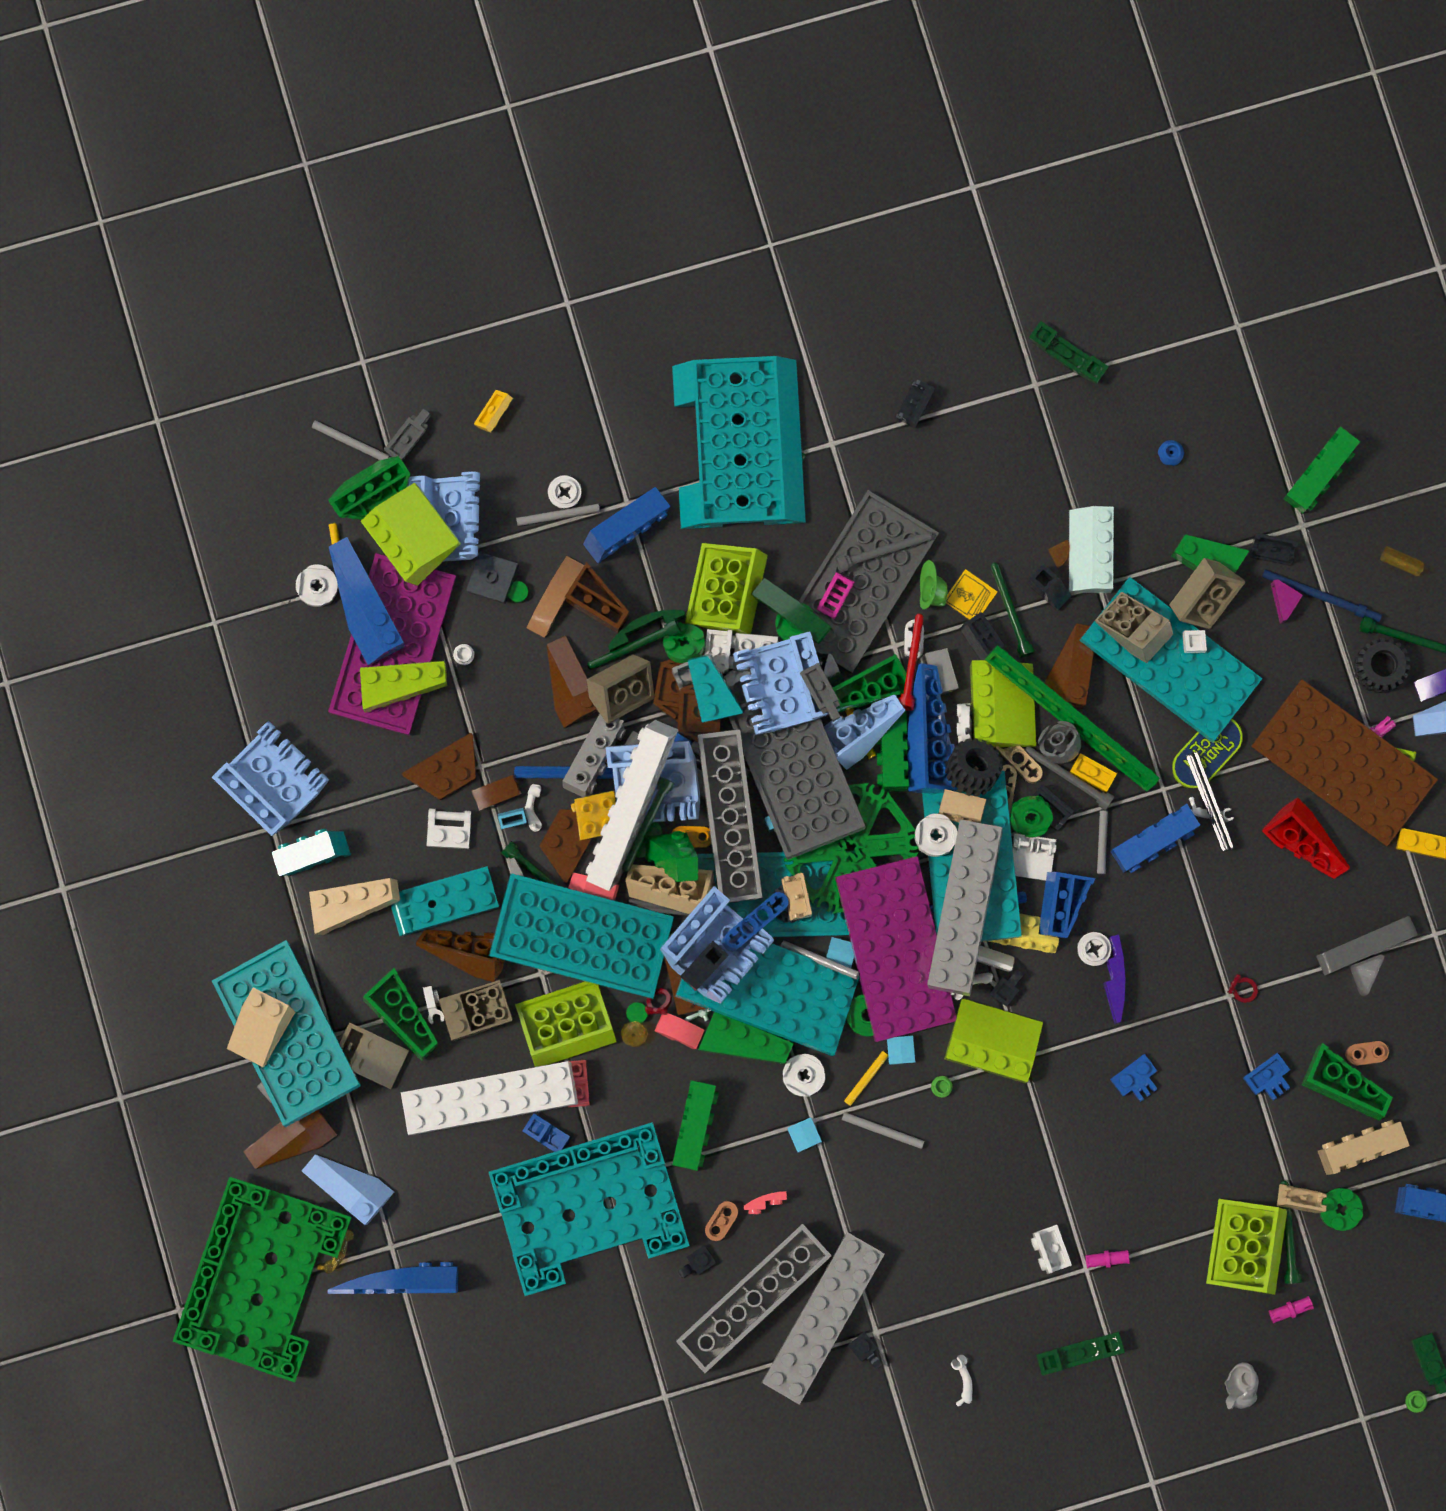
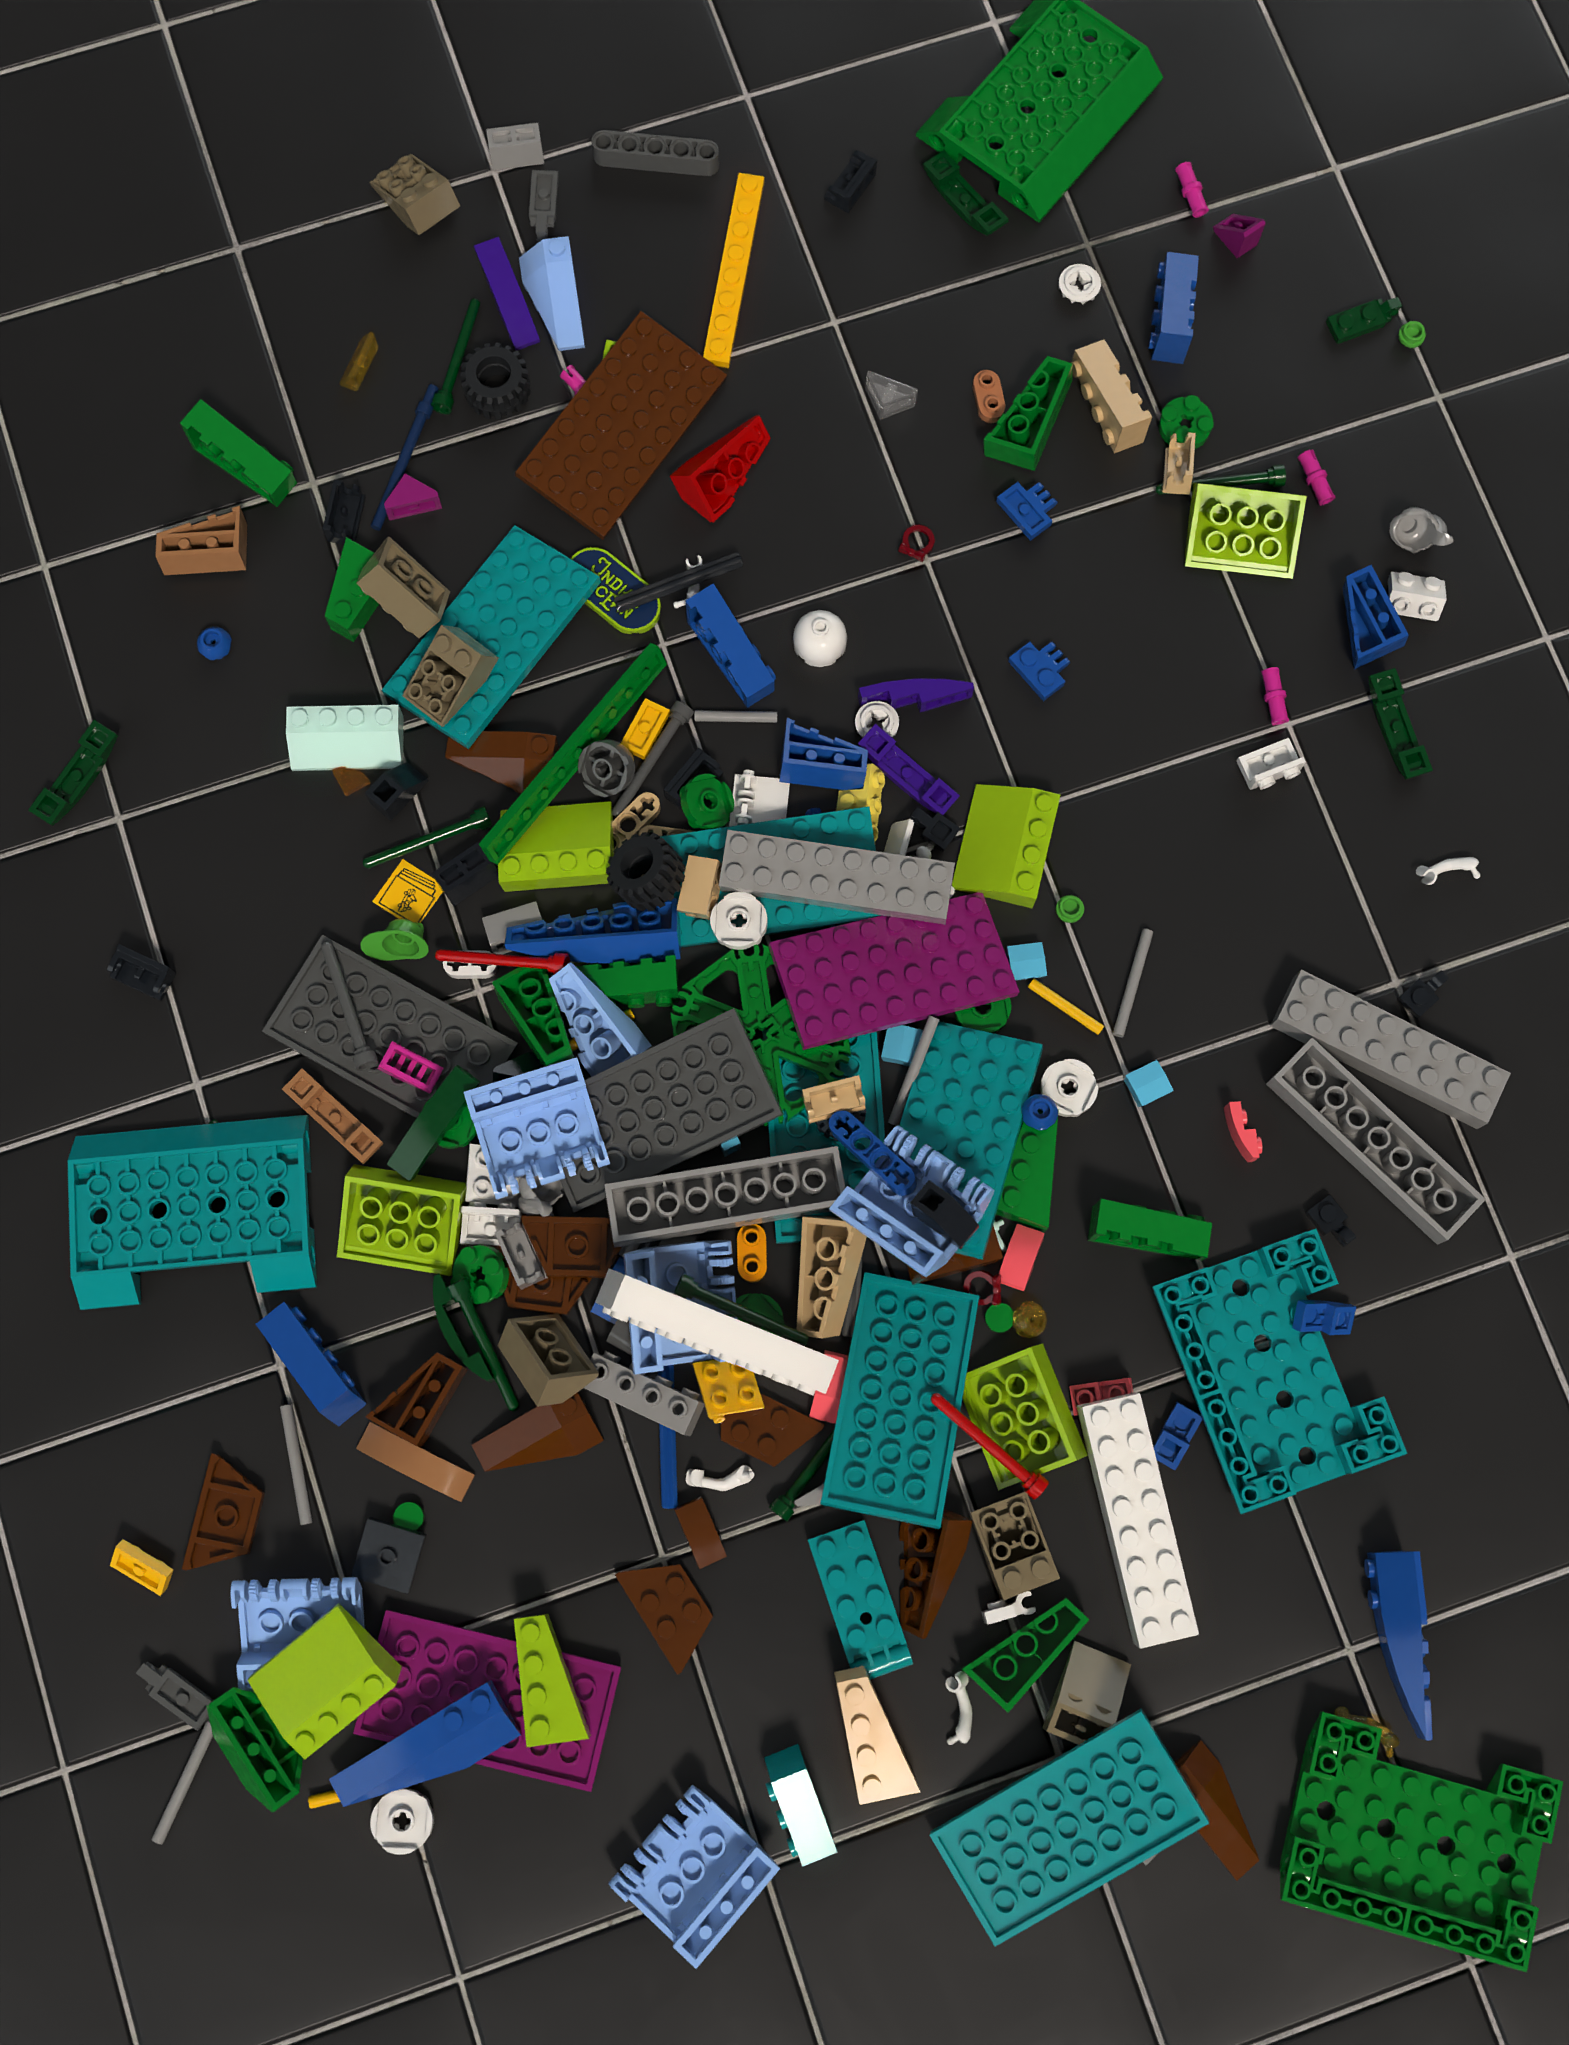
camera: 90 degrees left, 5 degrees down
tan slope [227,988,295,1068] -> none
light blue wedge [302,1155,394,1225] -> none
white plate [427,808,472,849] -> none
white plate [453,644,474,665] -> none
medium azure piece [498,808,527,829] -> none
white gear [548,476,581,509] -> none
green wedge [645,831,698,882] -> none
teal wedge [688,654,744,722] -> none
nougat plate [705,1201,738,1241] -> none
dark grey hinge [800,663,840,722] -> none
white plate [957,703,972,743] -> none
white plate [1183,630,1207,653] -> none
dark grey beam [1316,916,1418,975] -> none
none -> medium nougat wedge [156,506,247,575]
none -> reddish brown wing [182,1453,265,1570]
none -> medium nougat slope [282,1069,384,1165]
none -> white cylinder [793,610,847,667]
none -> dark purple slope [857,724,960,815]
none -> red piece [931,1393,1049,1500]
none -> white piece [945,1671,972,1745]
none -> blue plate [1022,1094,1058,1131]
none -> blue slope [1292,1300,1356,1335]
none -> blue wedge [1343,565,1409,669]
none -> white bracket [1388,571,1447,621]

